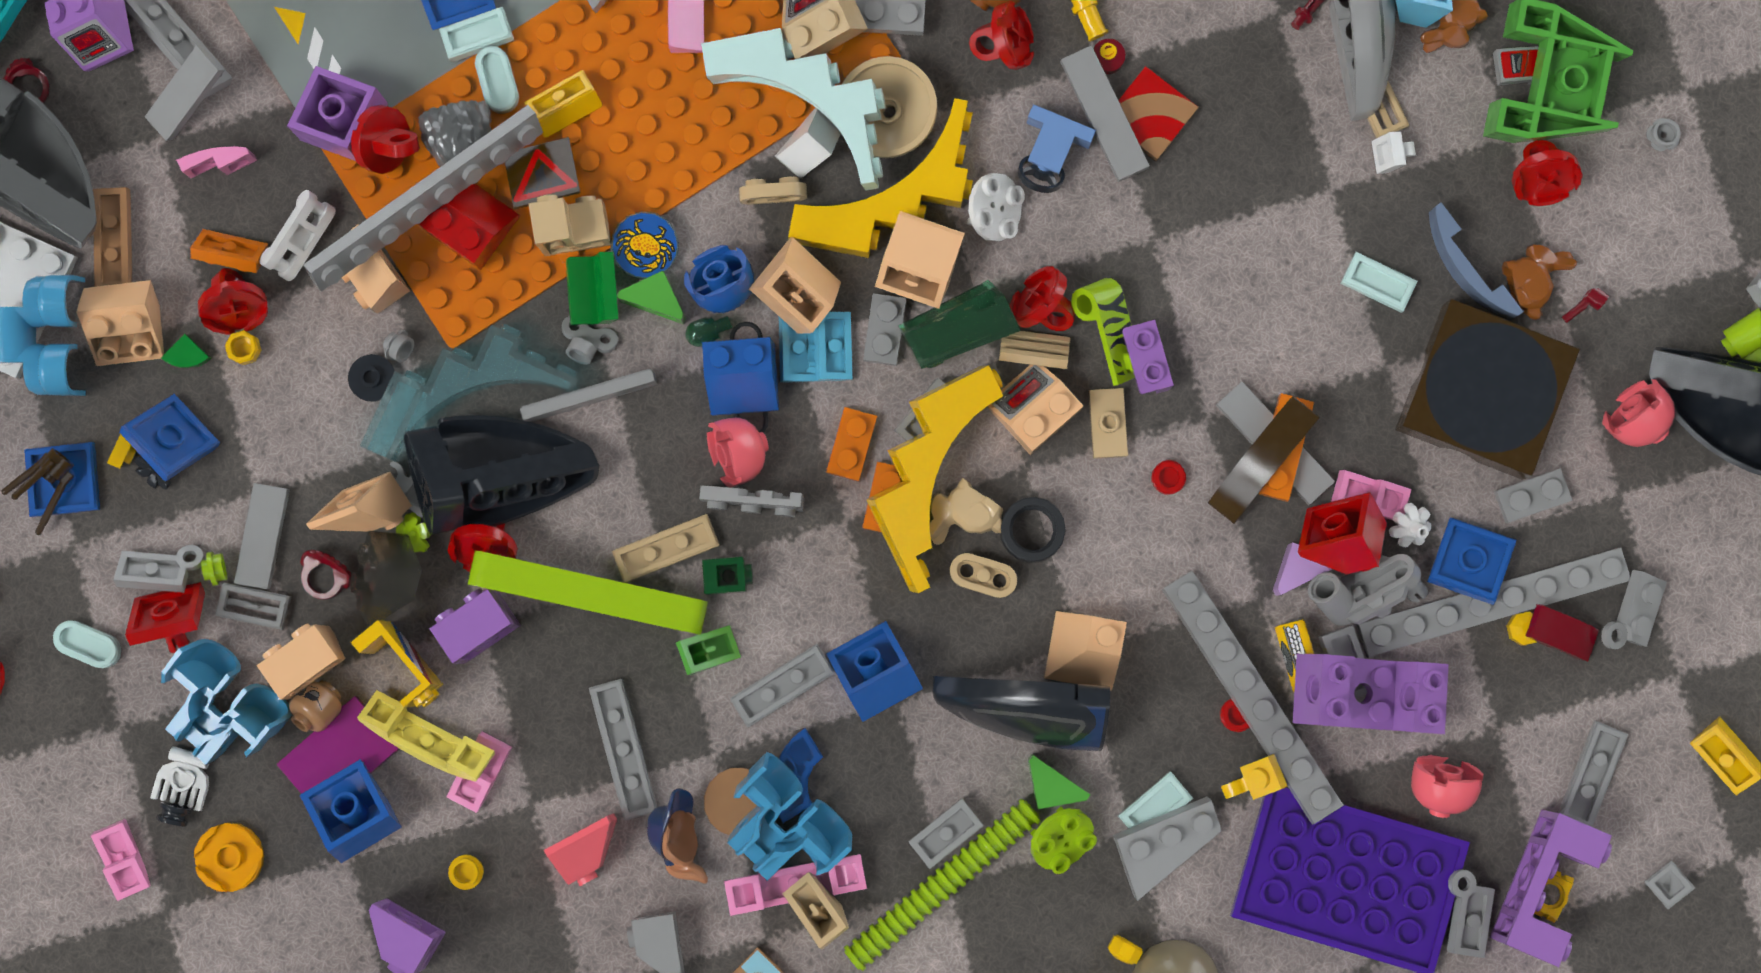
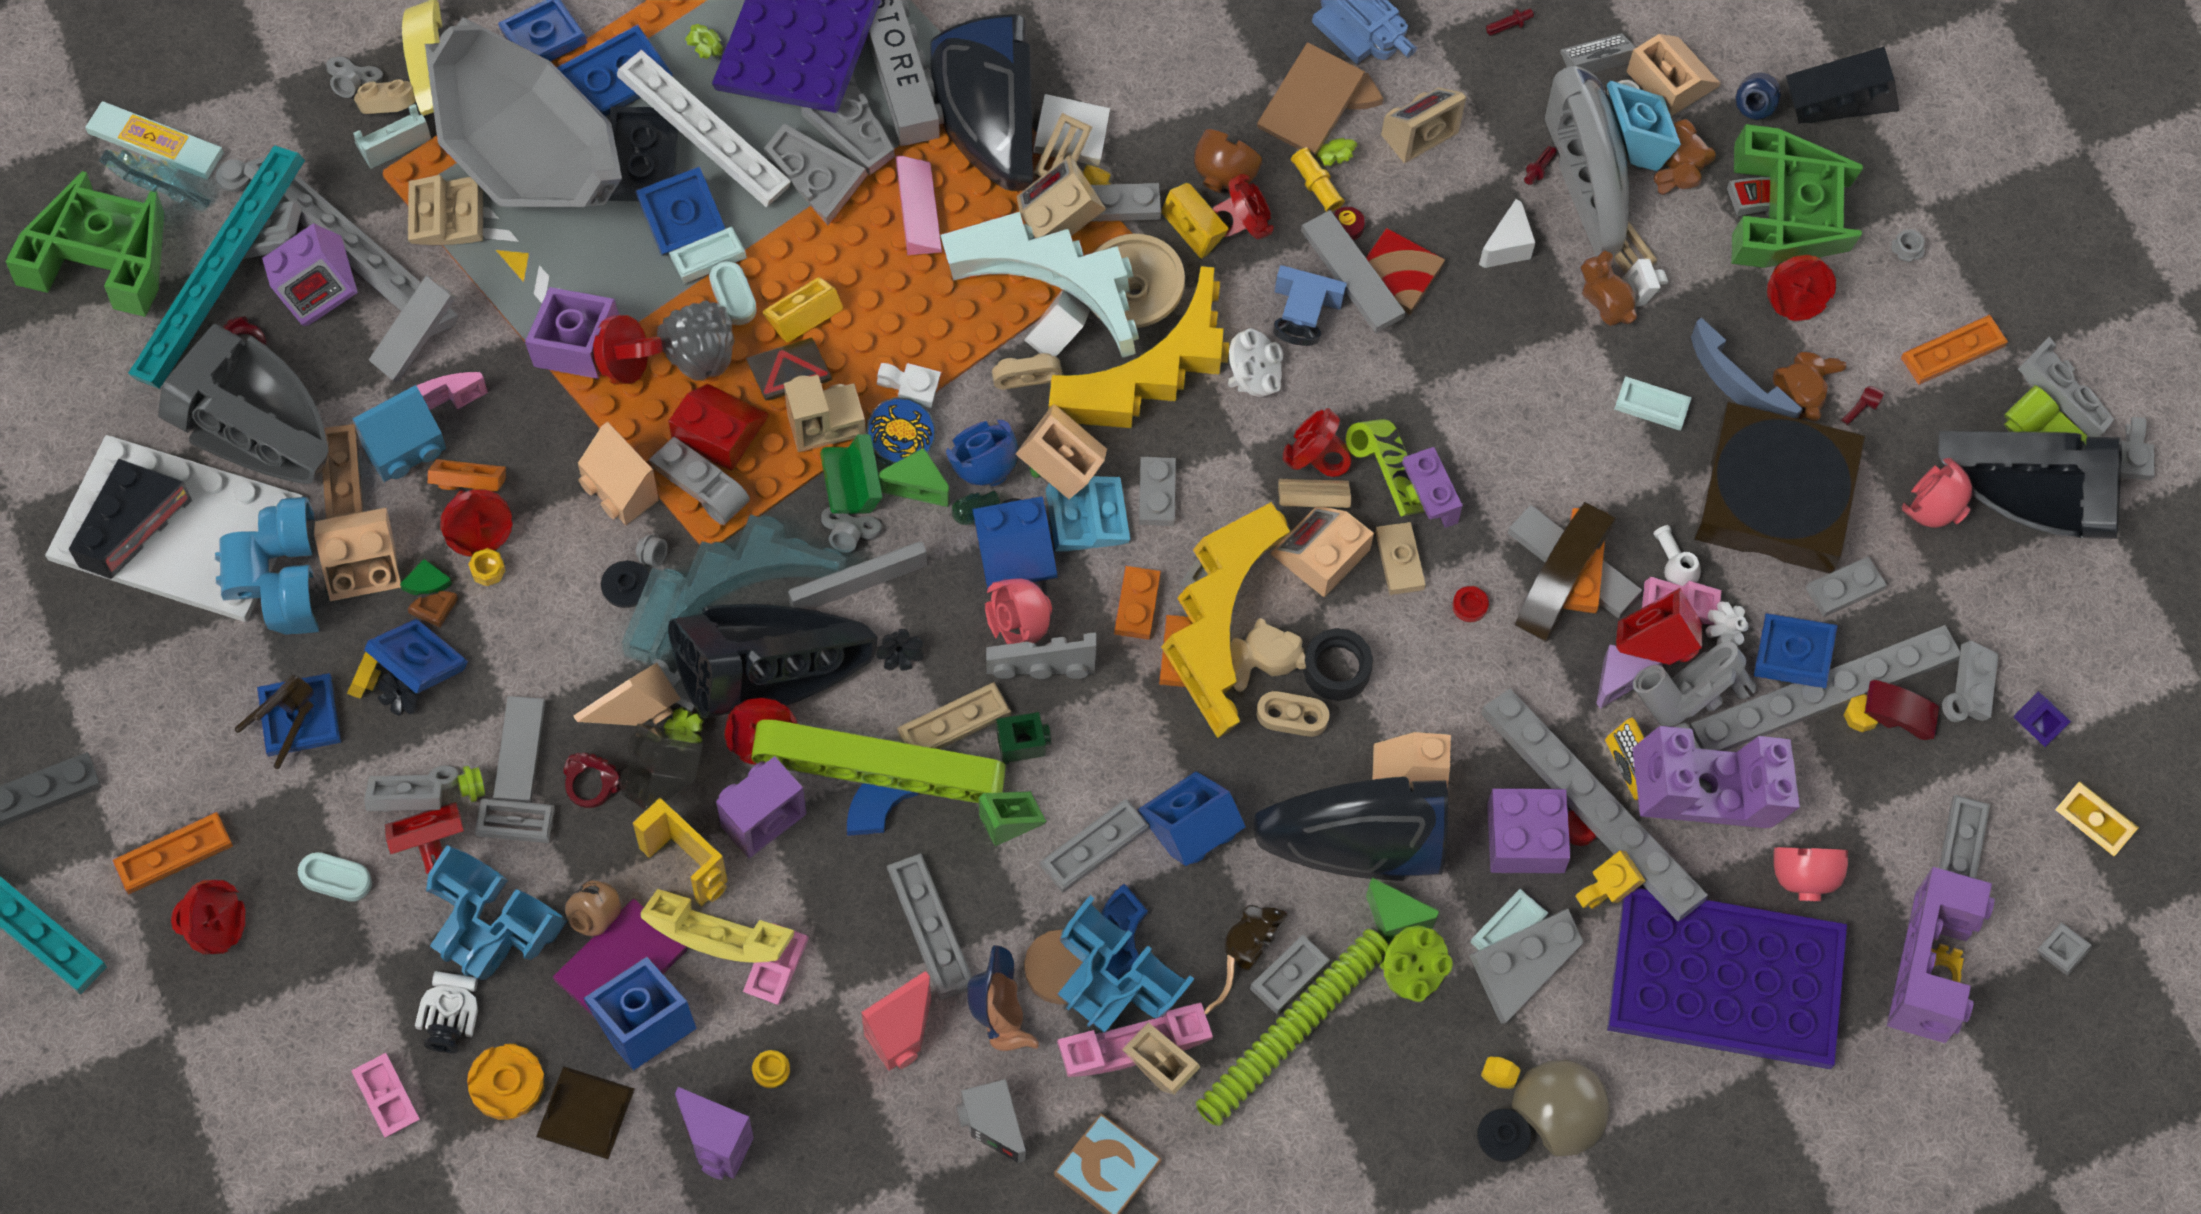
camera: 15 degrees left, 20 degrees down
light nougat slope [256,623,345,700] -> none
white plate [260,190,336,281] -> none
light grey plate [303,105,543,292] -> none
light nougat slope [875,211,965,309] -> none
clear green wedge [898,280,1021,369] -> none
light grey hinge [1447,869,1495,958] -> none
none -> dark azure slope [352,385,446,482]
none -> dark orange tile [407,591,458,628]
none -> dark brown piece [536,1066,635,1159]
none -> light grey plate [649,437,750,525]
none -> blue tile [847,783,918,836]
none -> black plant [876,629,924,671]
none -> white plate [877,363,941,408]
none -> yellow slope [1161,183,1228,259]
none -> dark brown animal [1204,905,1288,1014]
none -> white slope [1479,199,1535,268]
none -> medium lavender brick [1487,789,1570,873]
none -> dark orange animal [1581,251,1637,326]
none -> white bar [1653,525,1701,586]
none -> orange tile [1901,315,2008,385]
none -> dark purple slope [2014,691,2071,747]

